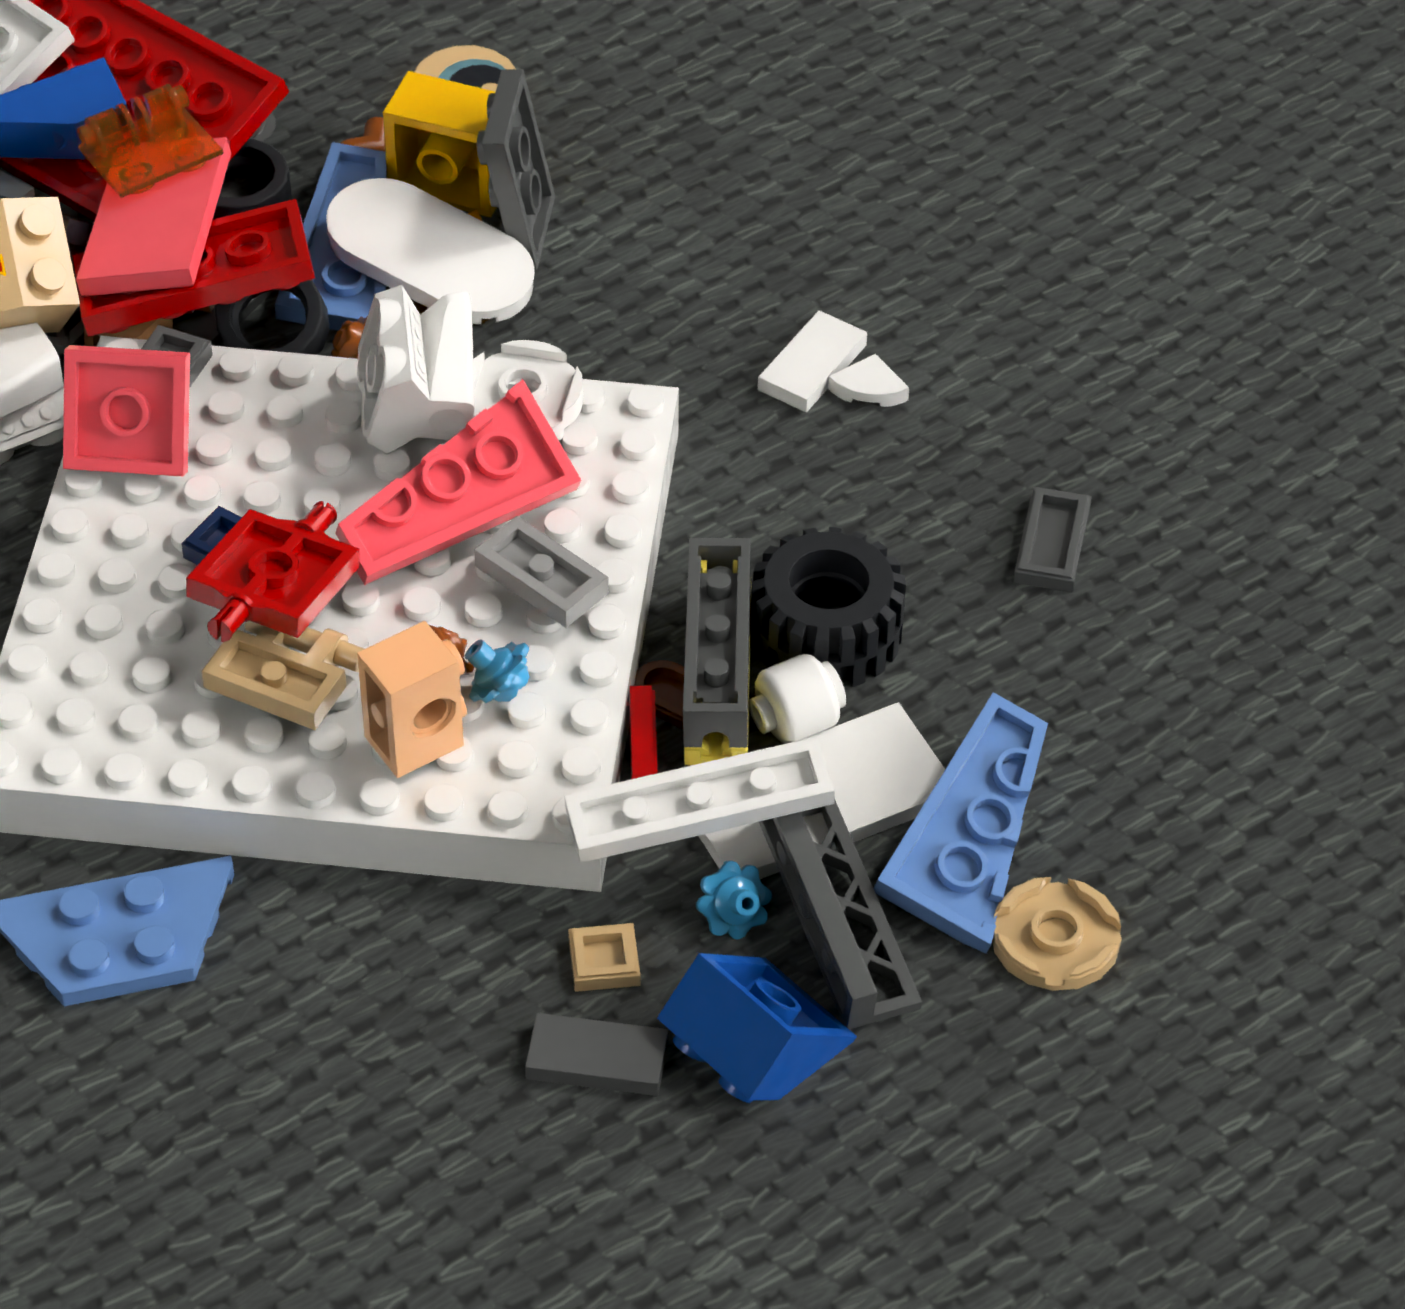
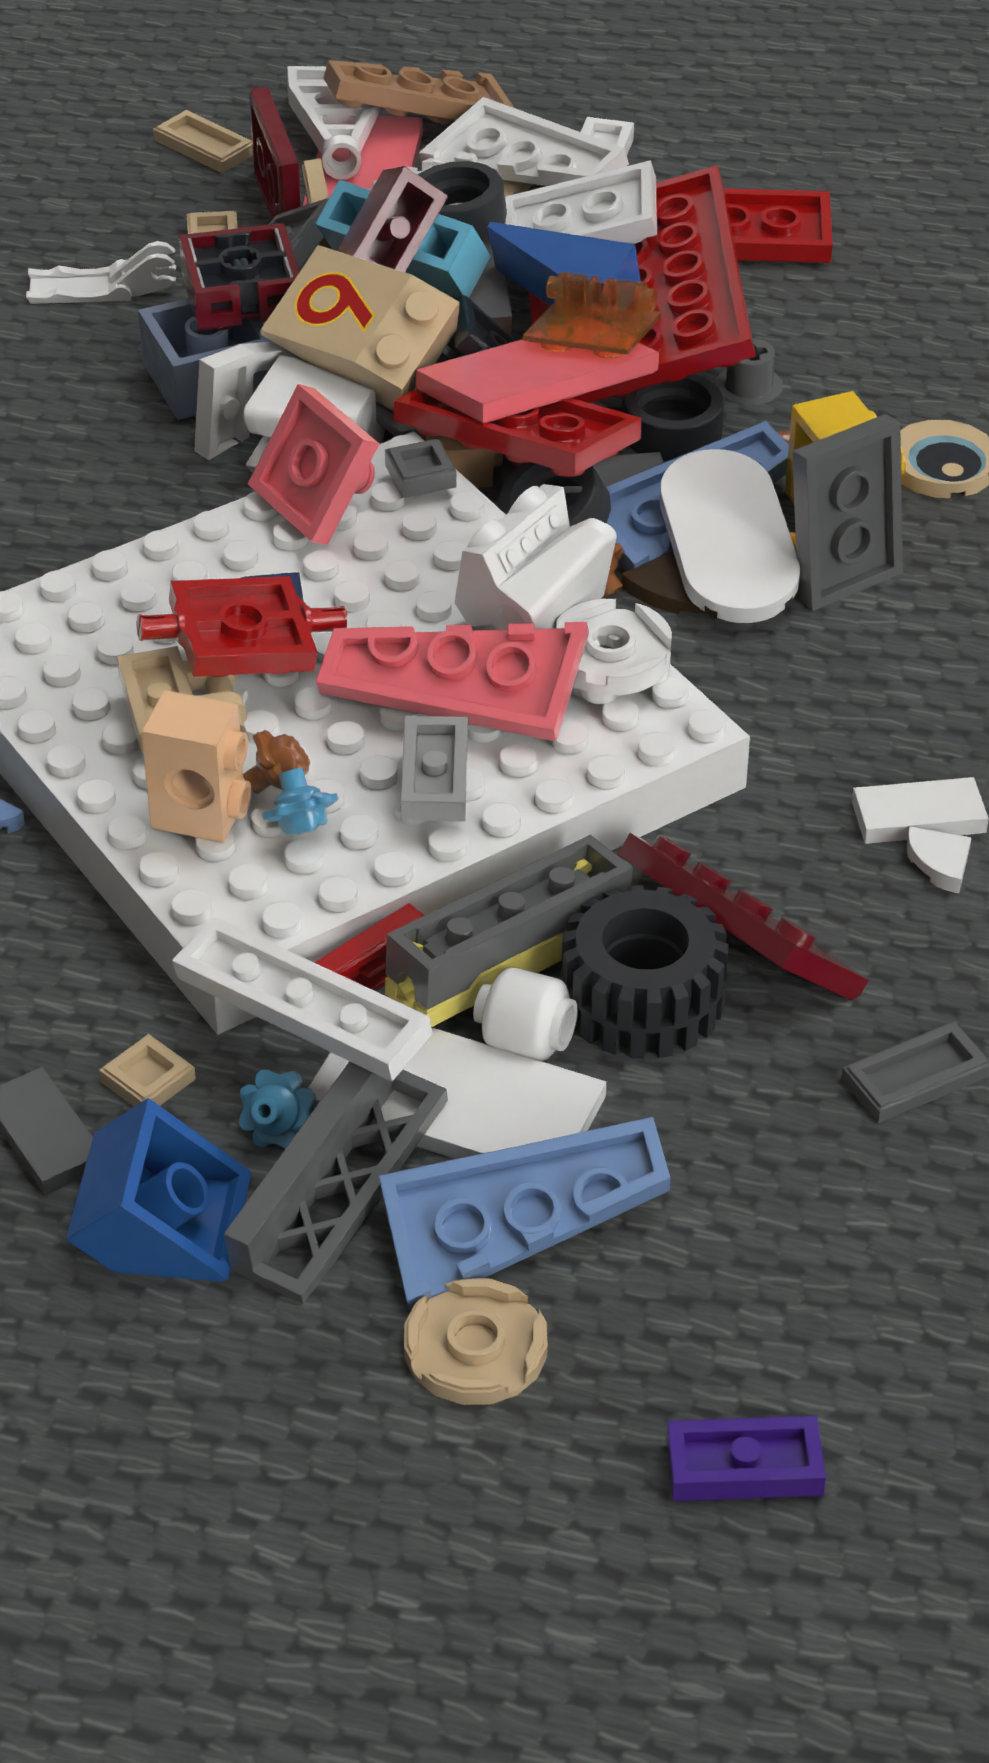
camera: 50 degrees right, 5 degrees down
none -> dark red wing [617,833,869,1000]
none -> dark purple plate [666,1415,826,1501]

